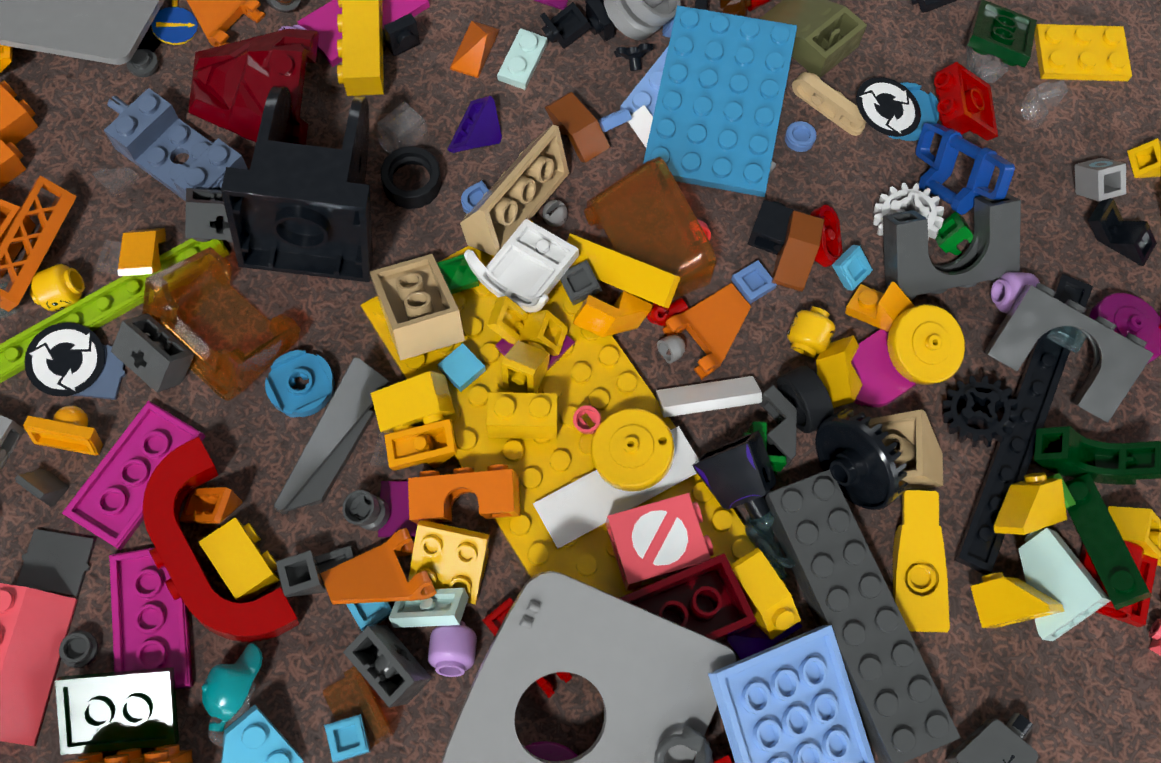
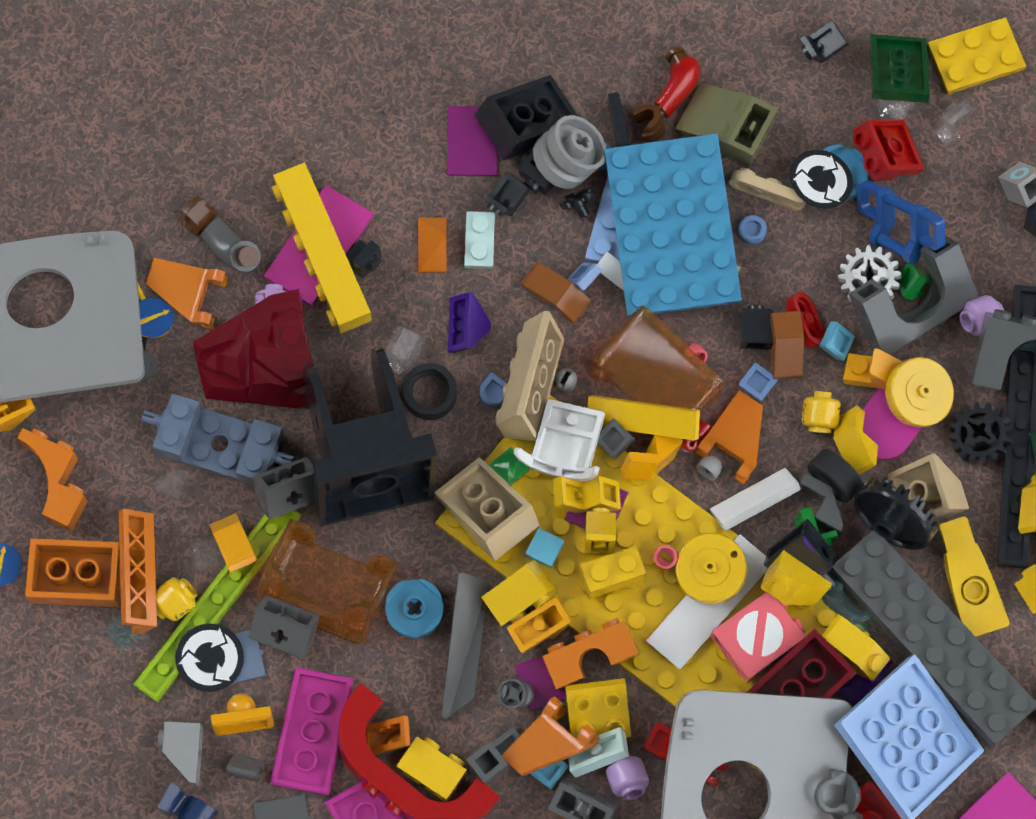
camera: 15 degrees left, 5 degrees up
none -> yellow slope [761,550,832,606]

